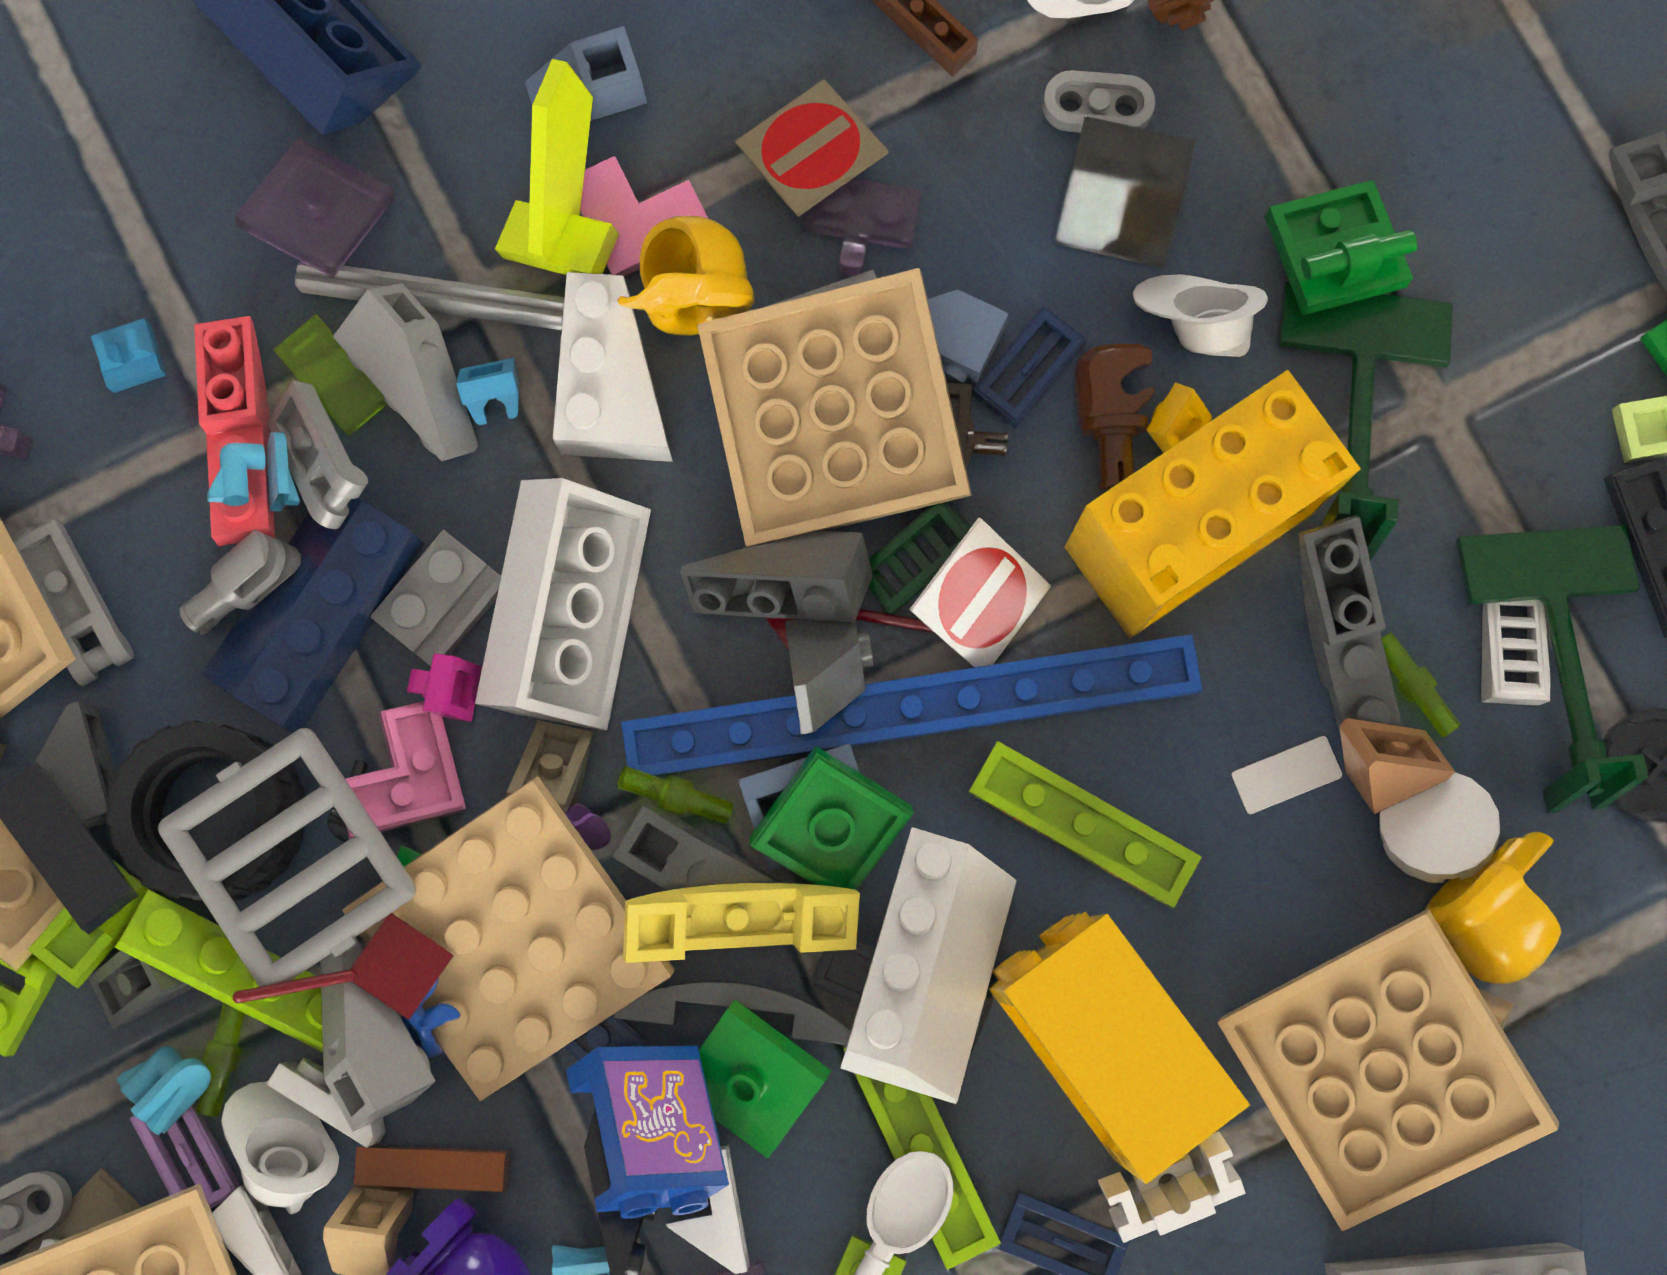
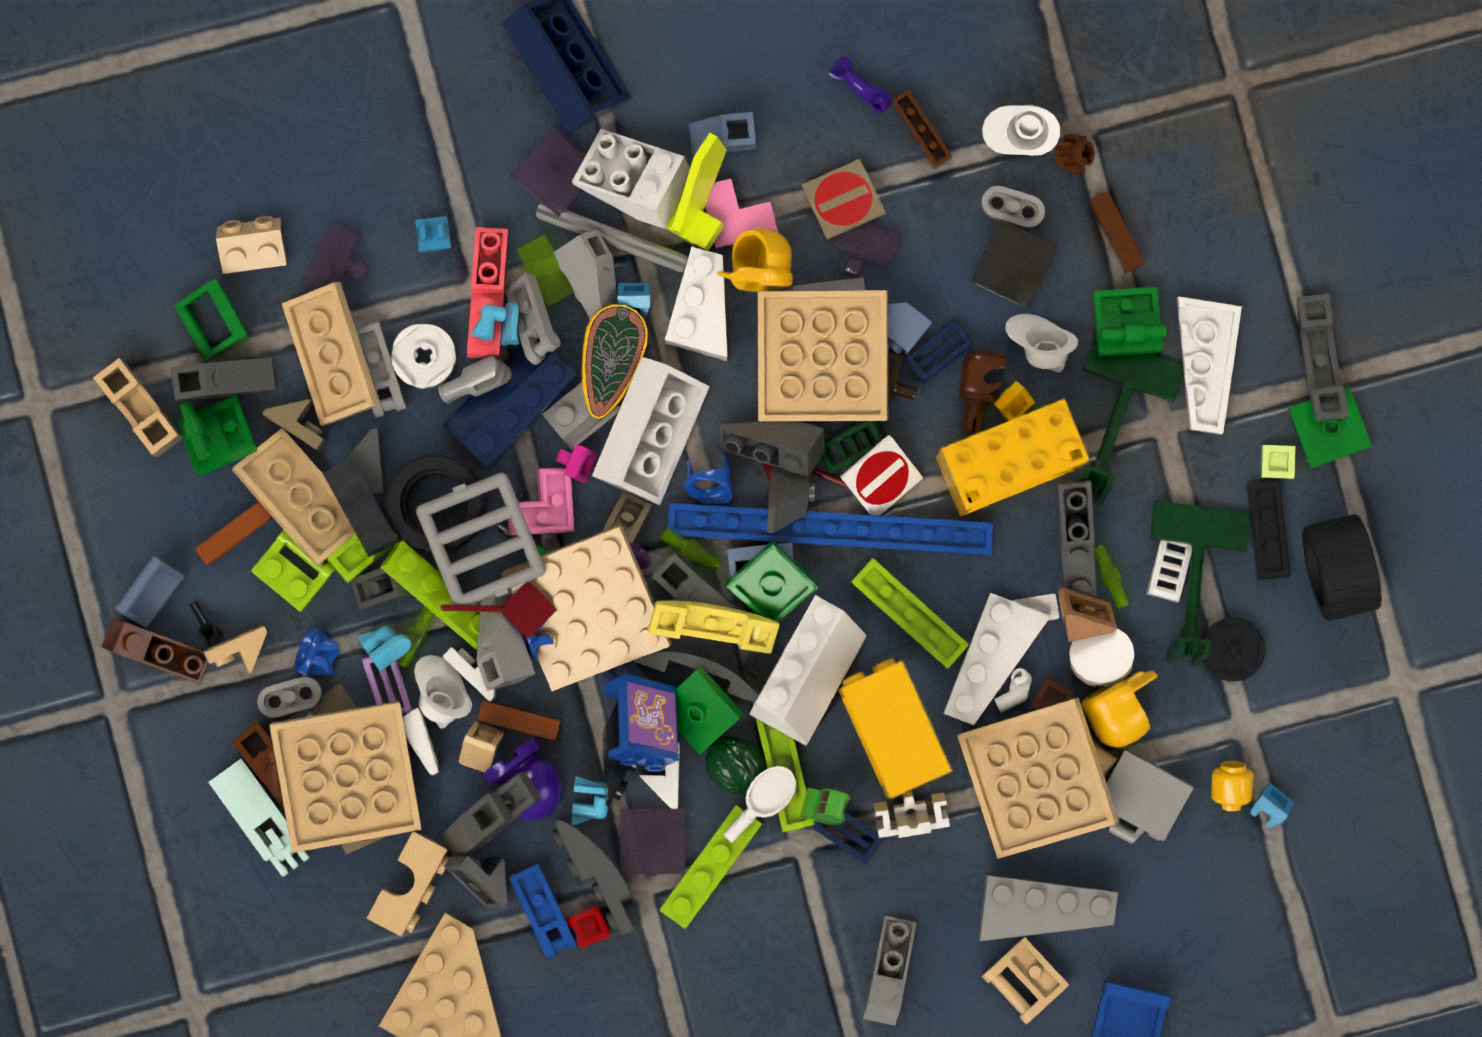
camera: 10 degrees right, 5 degrees up
none -> blue piece [294,628,340,677]
none -> white plate [392,324,457,389]
none -> white slope [572,129,690,229]
none -> shield [582,304,648,418]
none -> blue piece [683,455,734,505]
none -> dark green hair [705,737,766,795]
none -> bright green leg [800,788,851,825]
none -> white wing [943,593,1051,725]
none -> white arm [994,668,1032,713]
none -> reddish brown plate [1030,677,1075,710]
none -> reddish brown piece [1088,191,1145,274]
none -> light grey piece [1106,748,1194,844]
none -> white wing [1176,296,1242,435]

